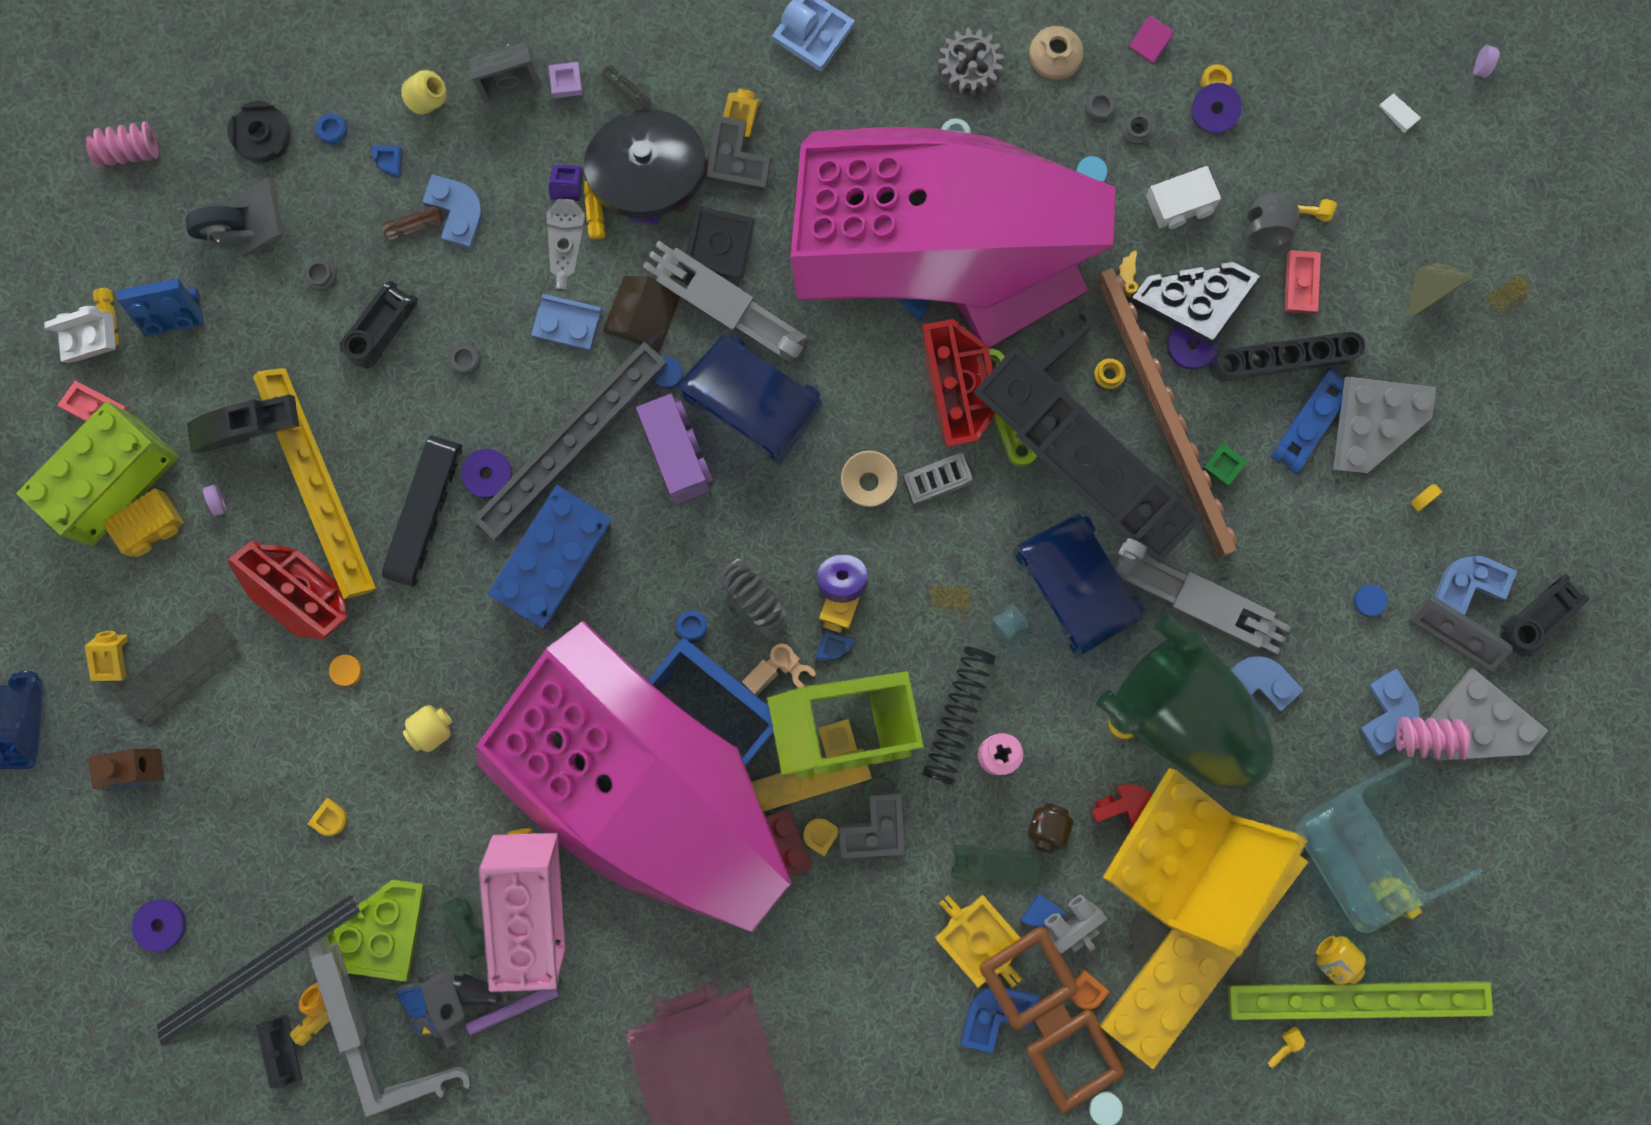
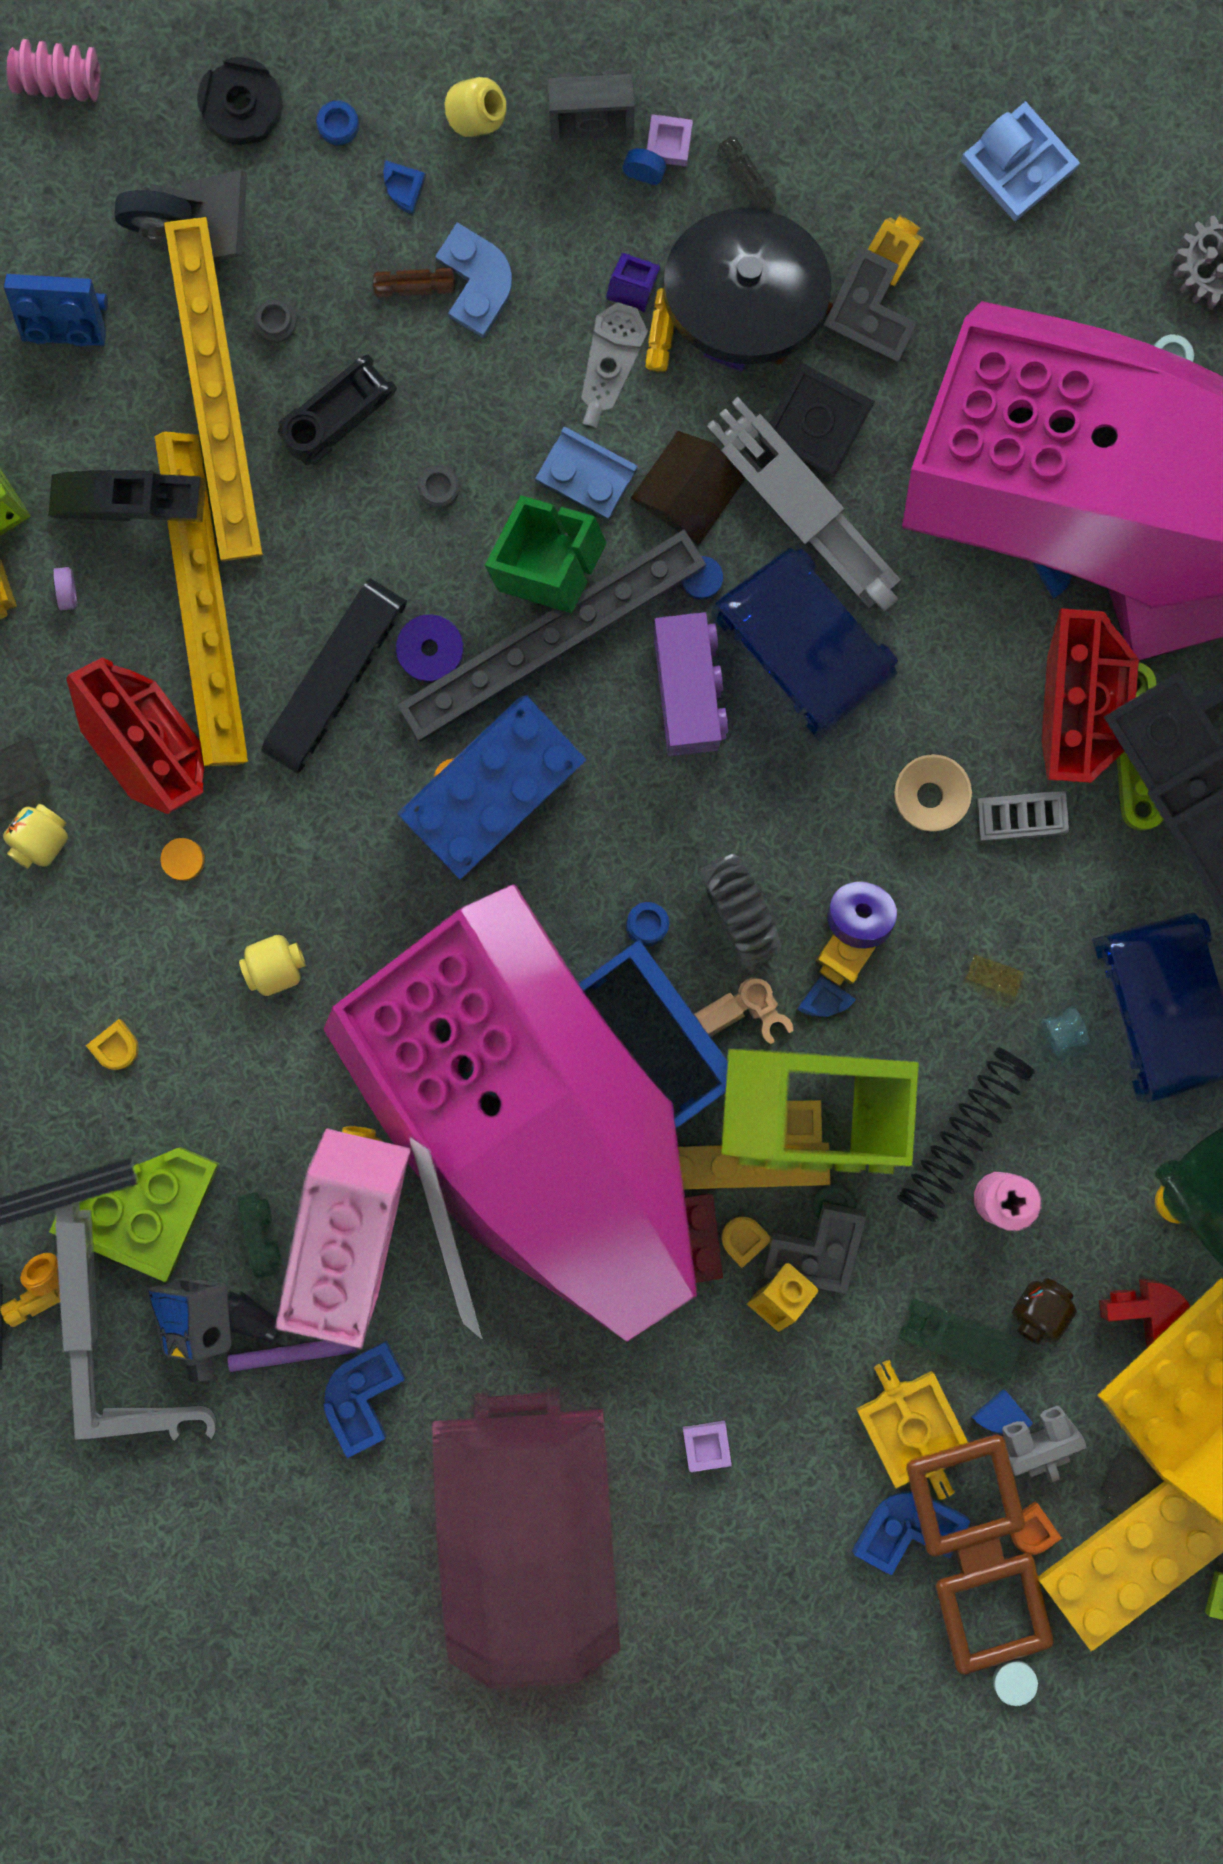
camera: 10 degrees right, 5 degrees up
none -> light yellow head [3,804,68,869]
none -> yellow plate [164,217,263,562]
none -> blue plate [324,1340,406,1458]
none -> white sticker [410,1138,482,1339]
none -> green piece [484,495,607,614]
none -> blue tile [622,148,666,185]
none -> lavender plate [683,1421,732,1472]
none -> yellow bracket [747,1263,818,1332]

